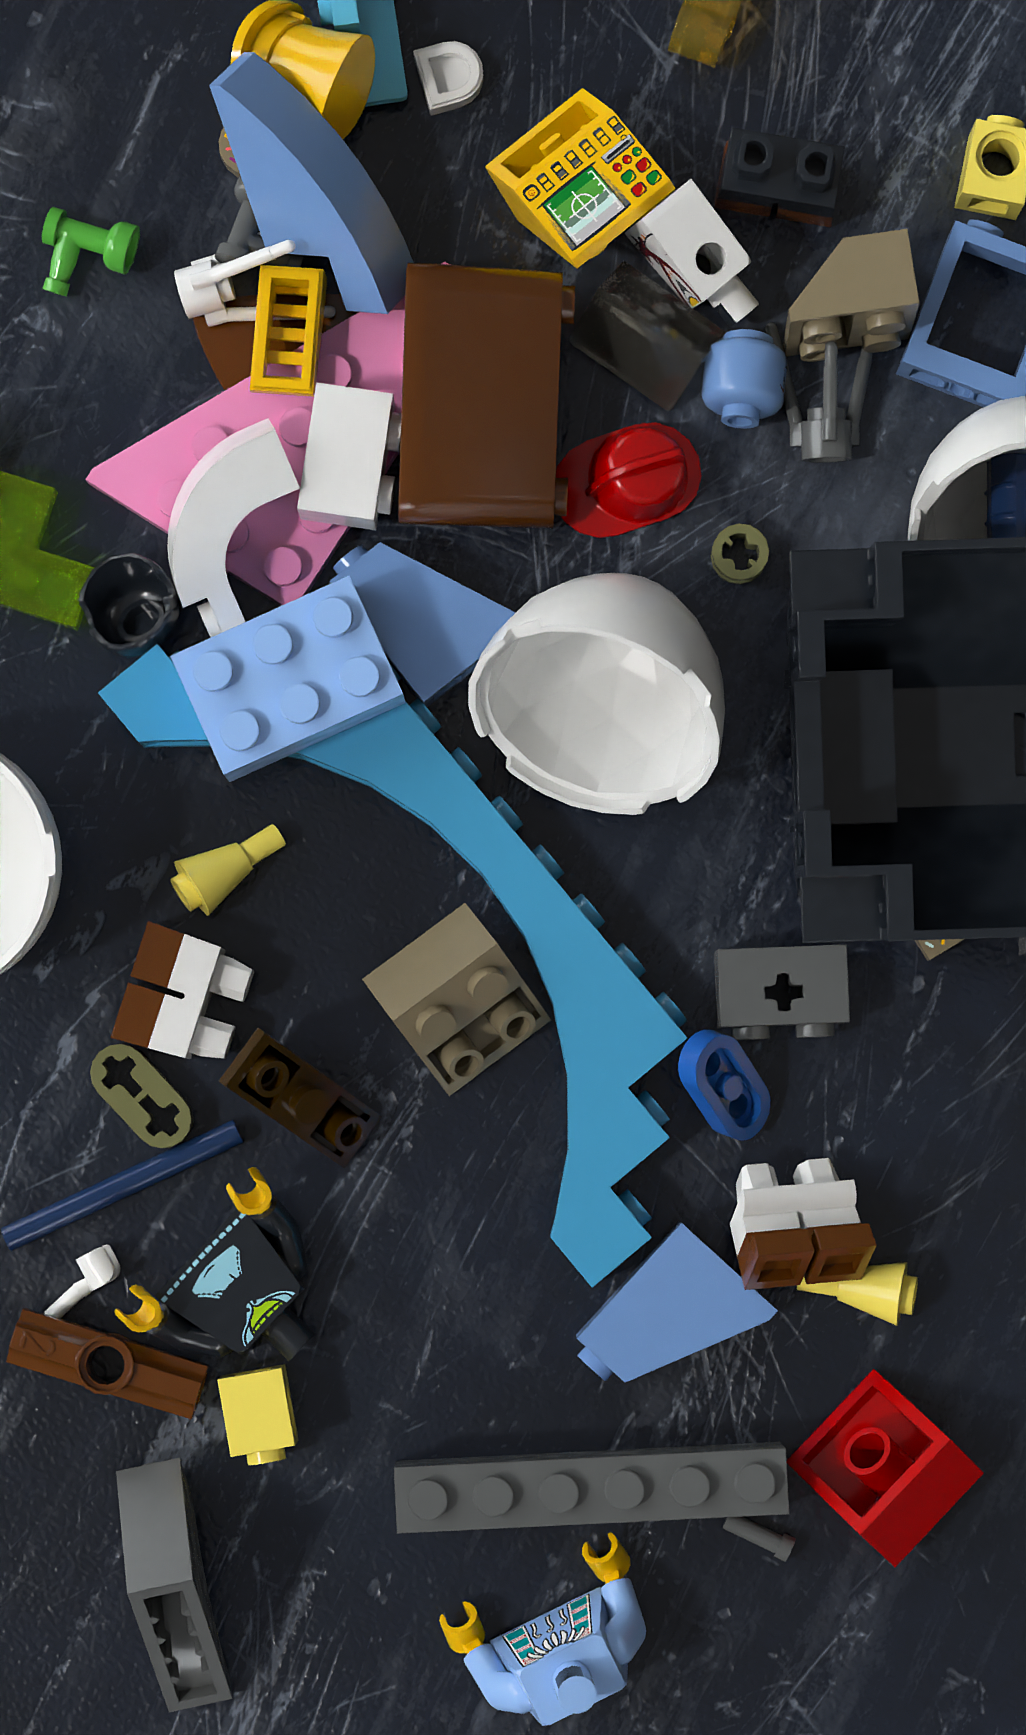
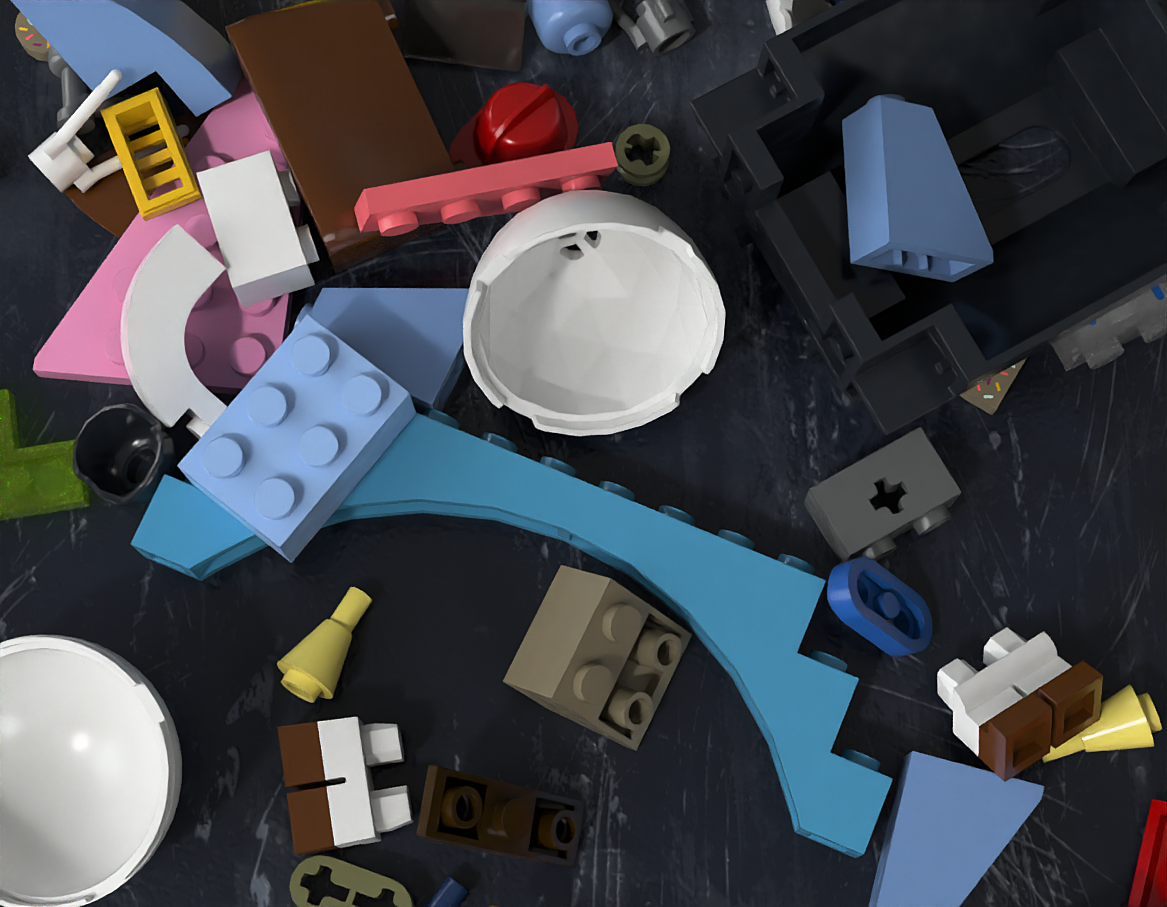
camera: 25 degrees left, 10 degrees down
none -> coral wing [354,142,618,237]
none -> medium blue slope [842,94,994,282]

